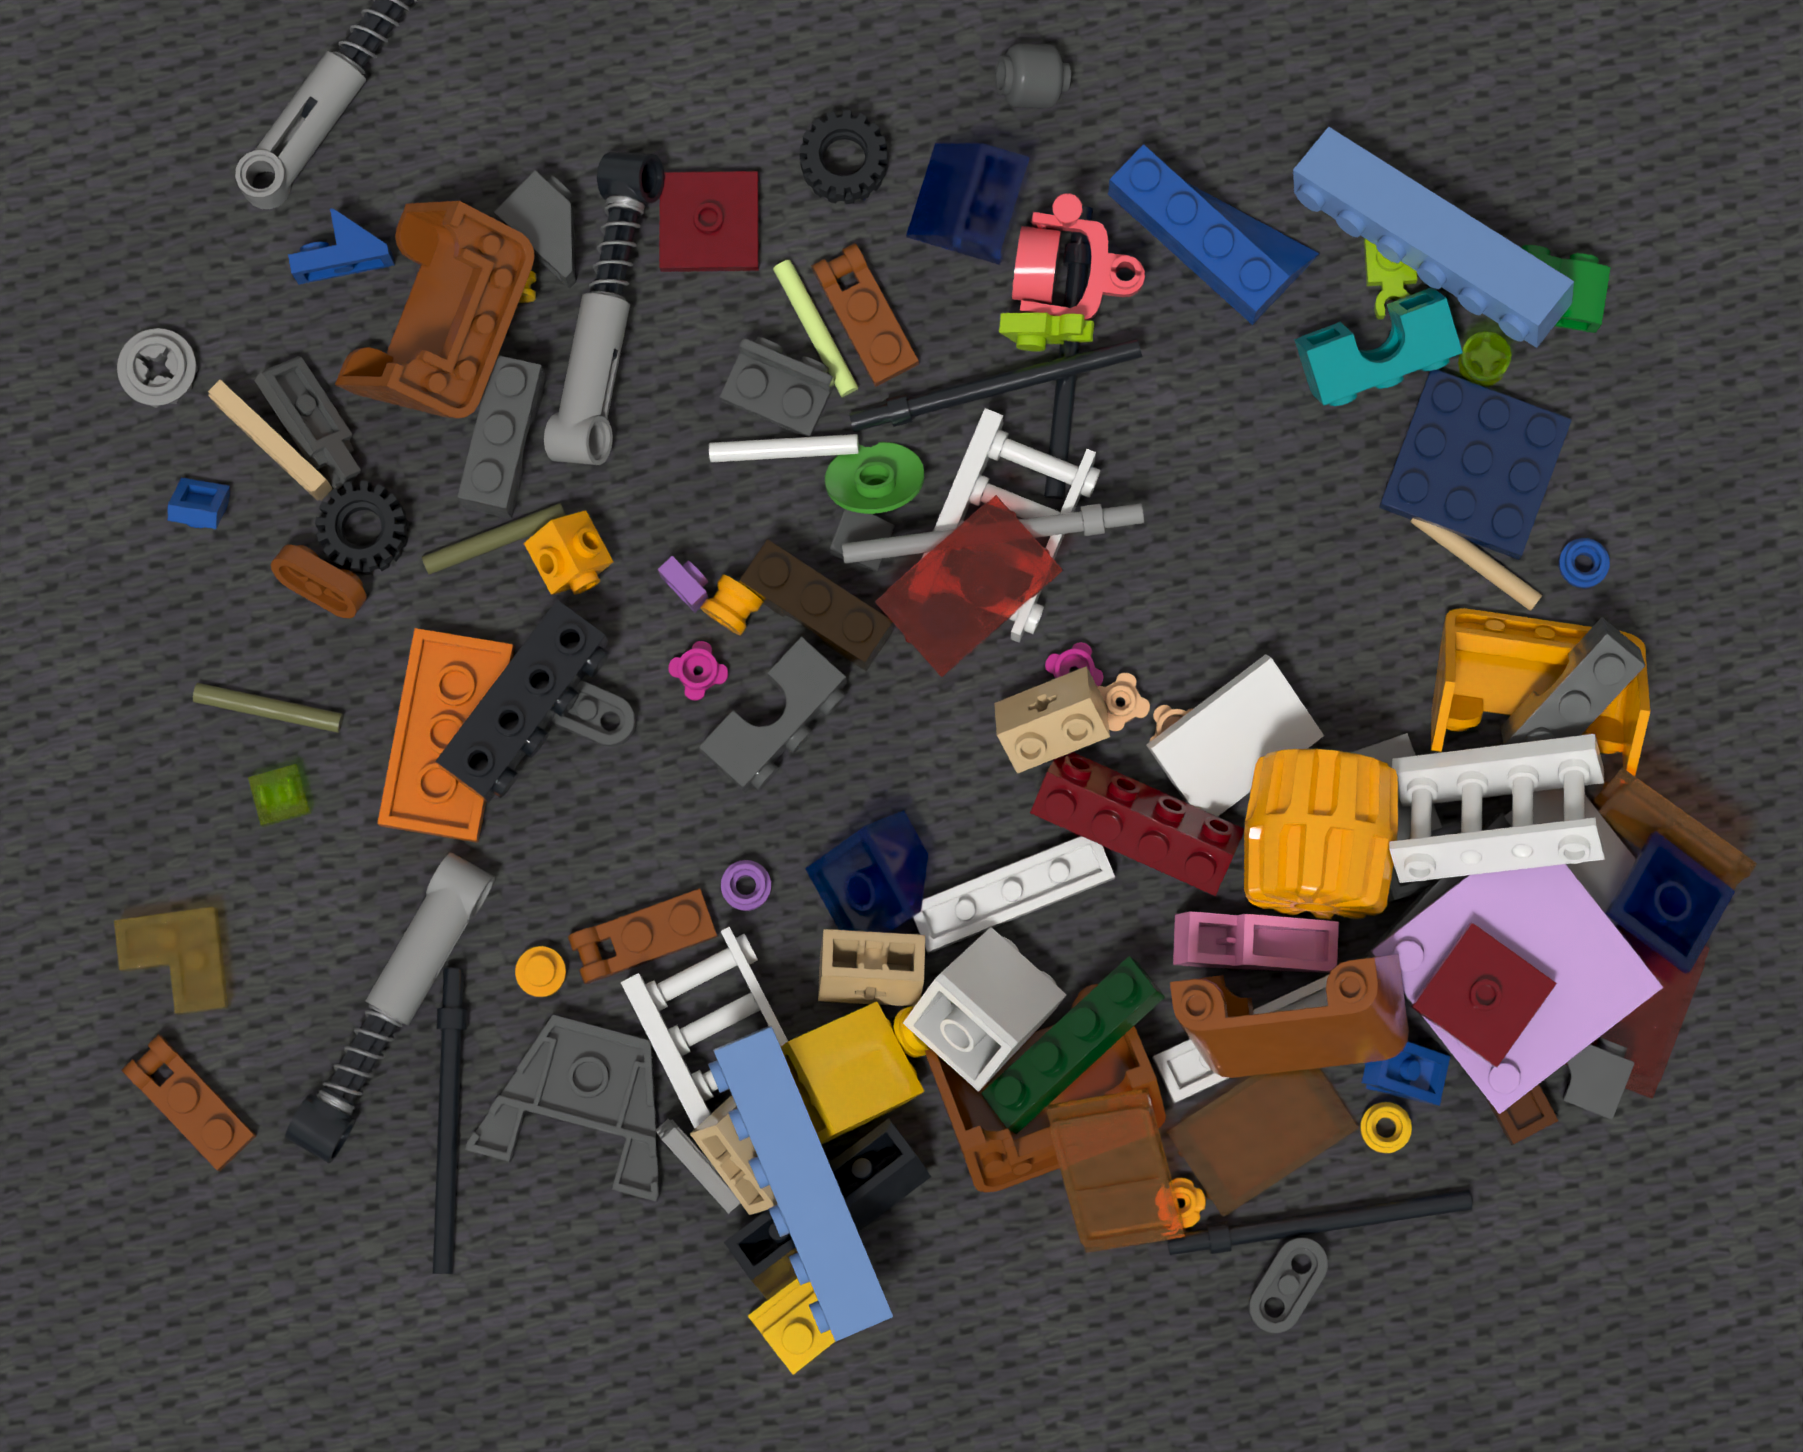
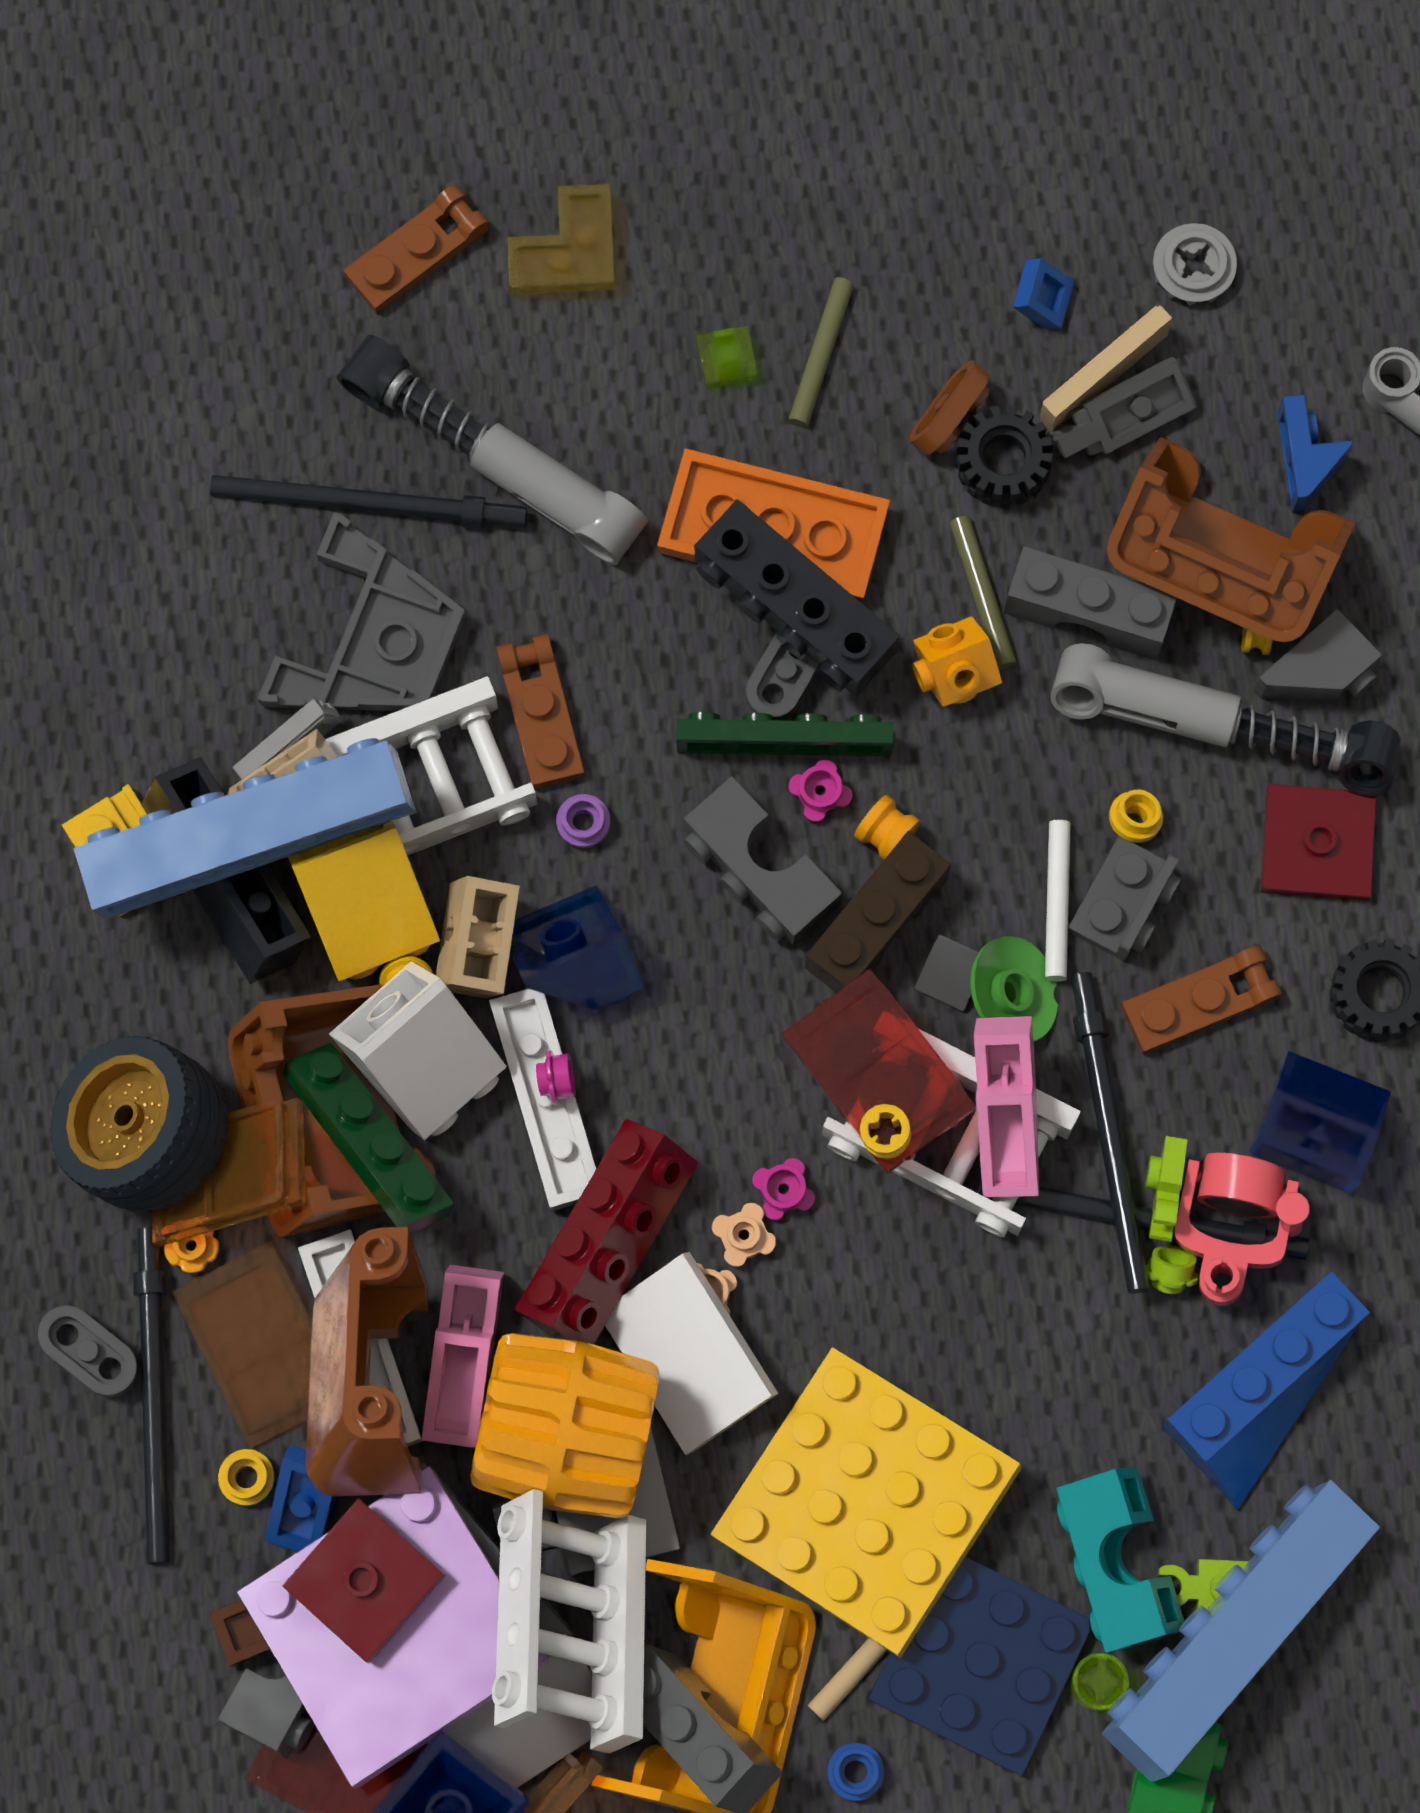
camera: 90 degrees right, 5 degrees down
light orange plate [515,946,566,997] -> none
medium lavender plate [658,556,709,613] -> none
yellowish green bar [773,260,859,397] -> none
light grey bar [842,503,1144,563] -> none
tan brick [994,666,1110,774] -> none
none -> black wheel [50,1035,229,1213]
none -> dark pink plate [536,1050,576,1104]
none -> dark green plate [676,712,893,756]
none -> yellow plate [710,1347,1022,1658]
none -> yellow bush [860,1104,912,1159]
none -> bright pink slope [974,1016,1039,1197]
none -> yellow plate [1109,790,1163,843]
none -> lime plate [1145,1245,1198,1294]

